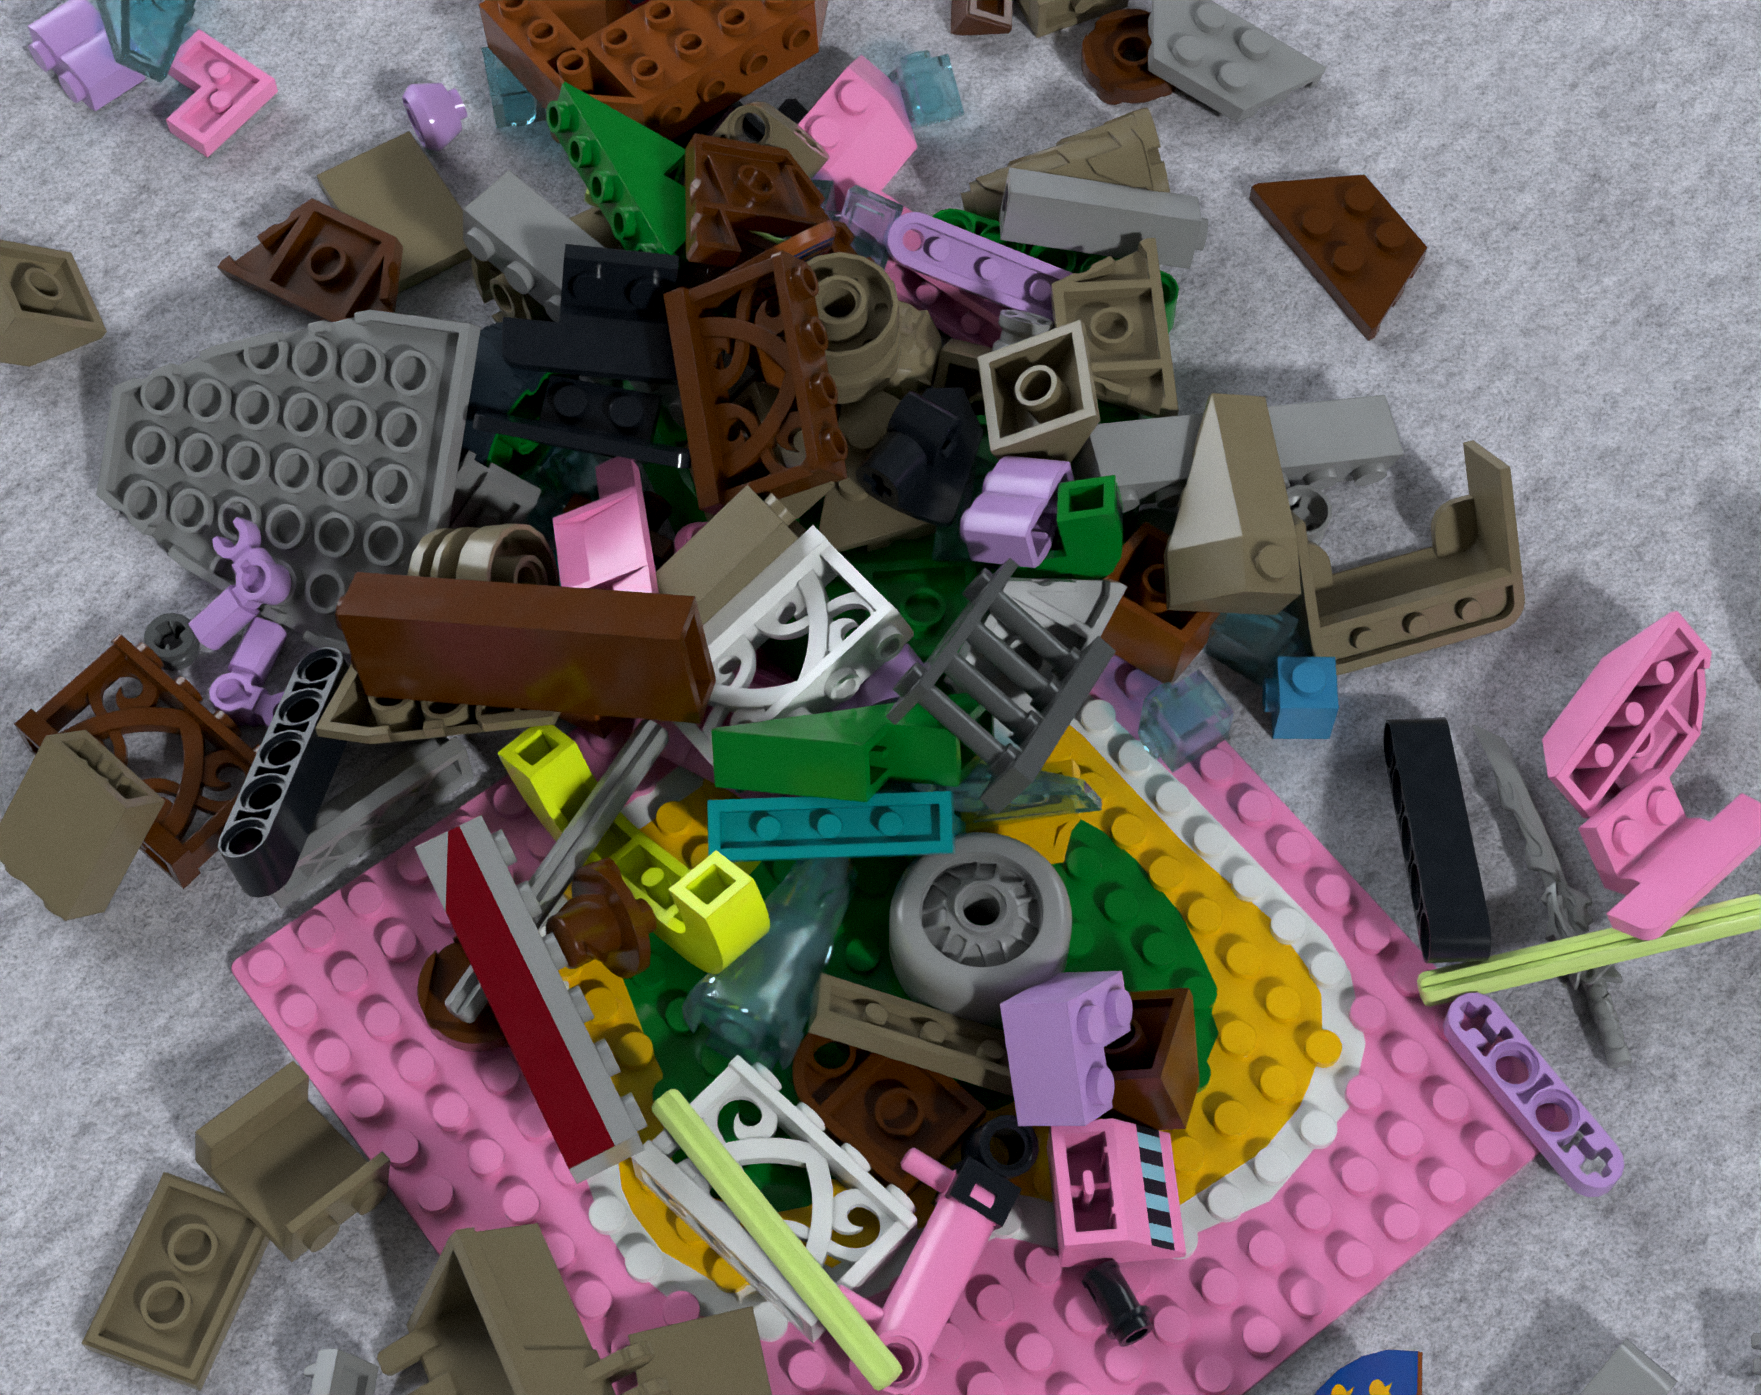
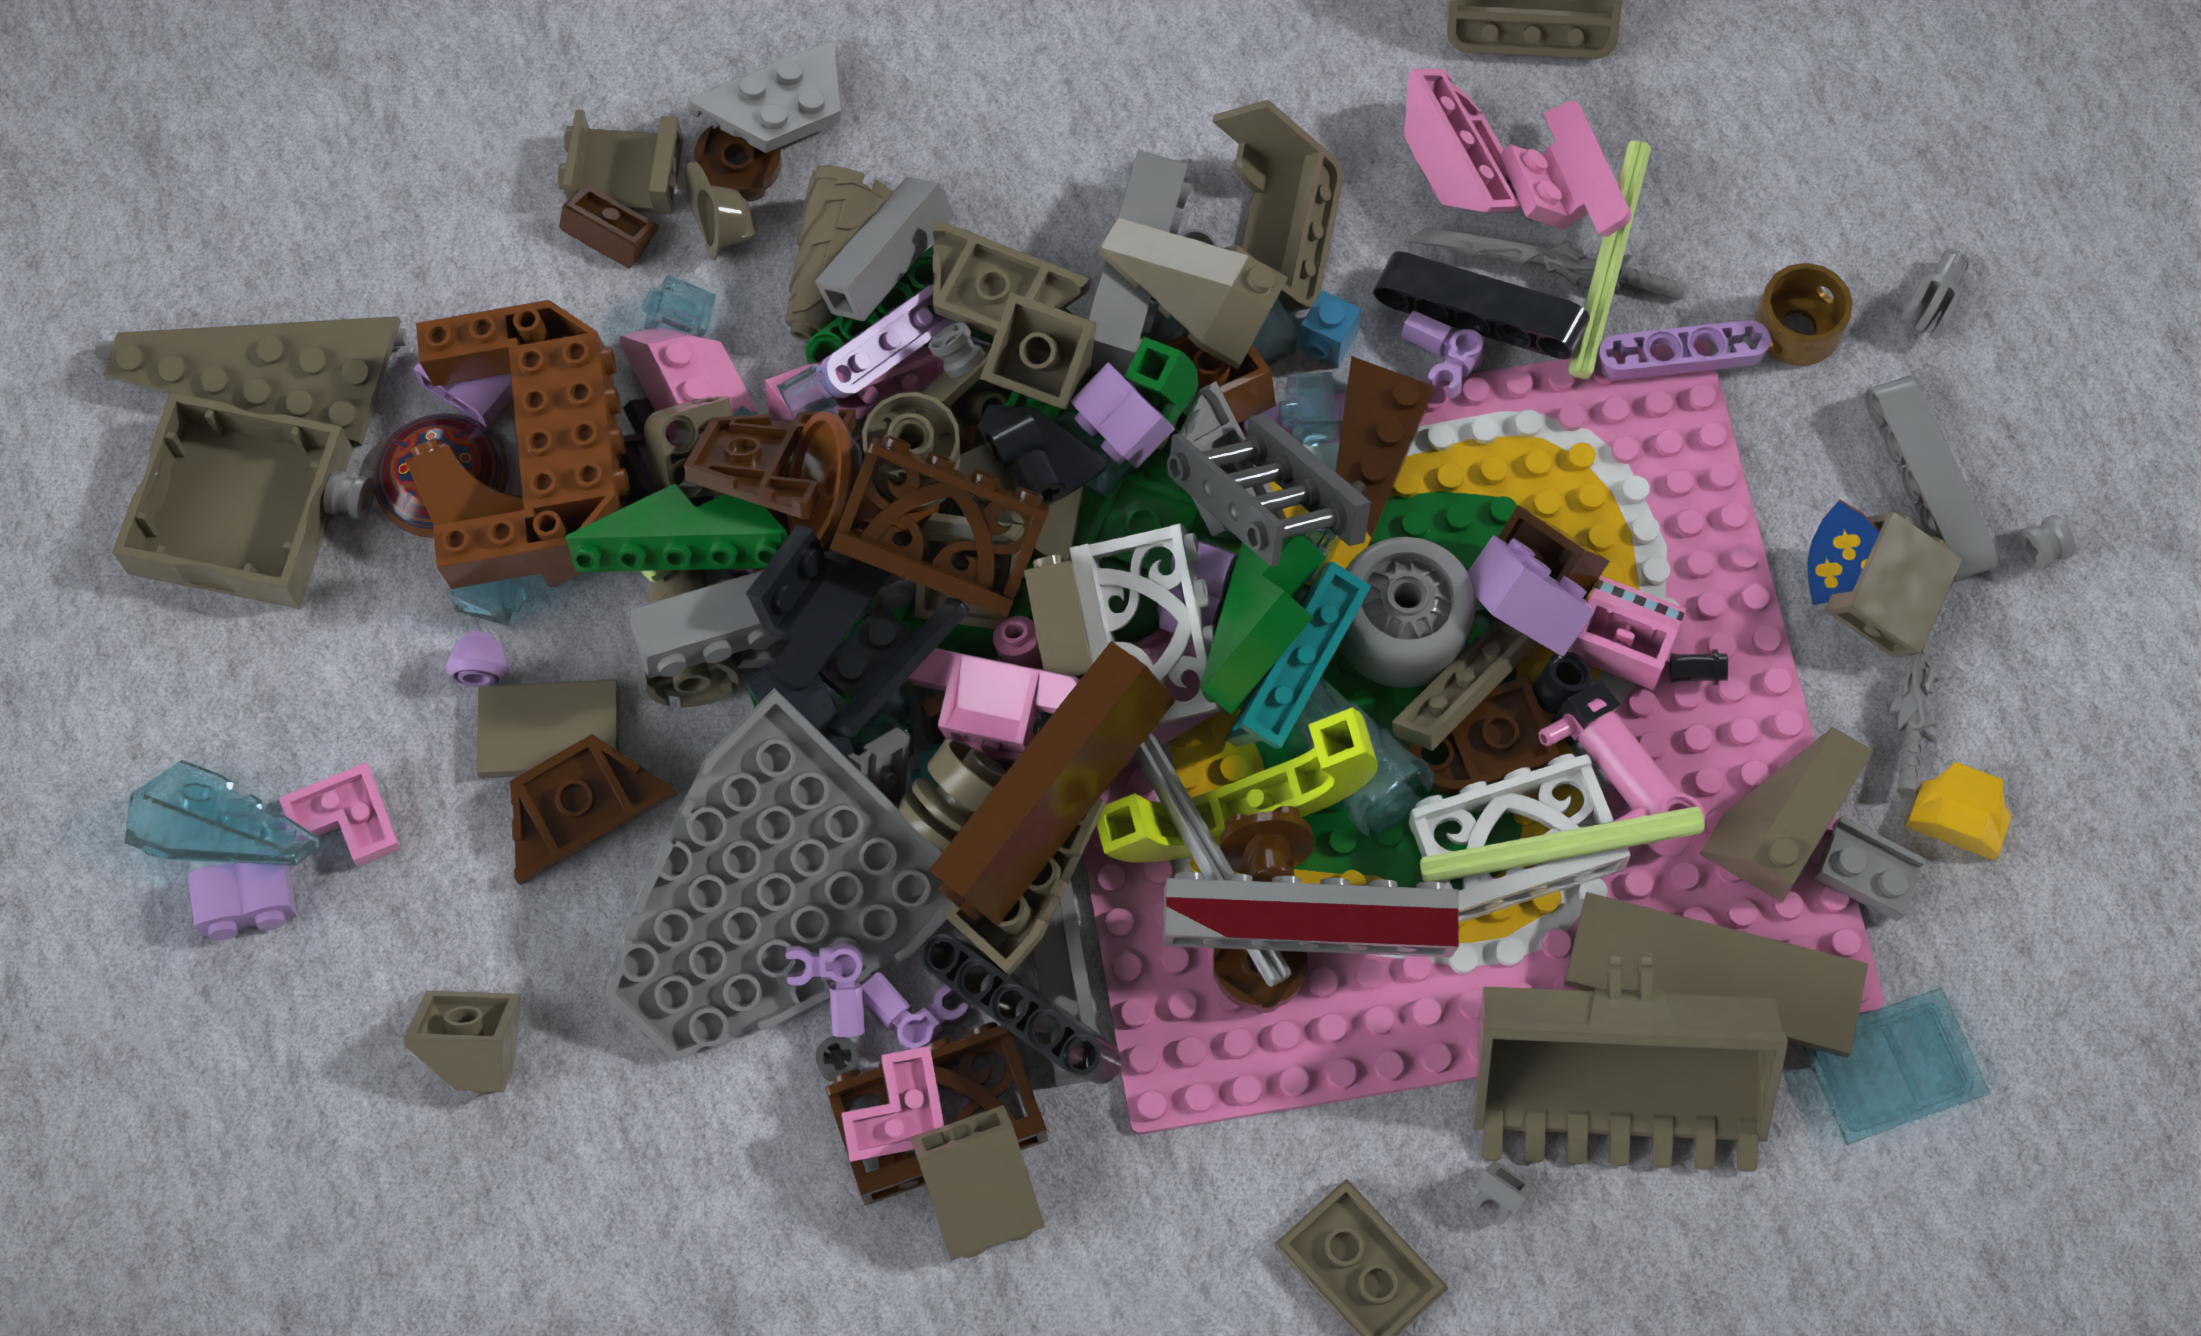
camera: 60 degrees left, 5 degrees up
dark tan panel [195,1061,390,1262] -> none
reddish brown wing [1249,174,1427,341] -> none
none -> dark tan piece [685,161,755,260]
none -> bright pink plate [841,1046,944,1162]
none -> reddish brown wing [1335,356,1435,544]
none -> lavender bar [1401,310,1483,399]
none -> pearl gold piece [1755,263,1853,366]

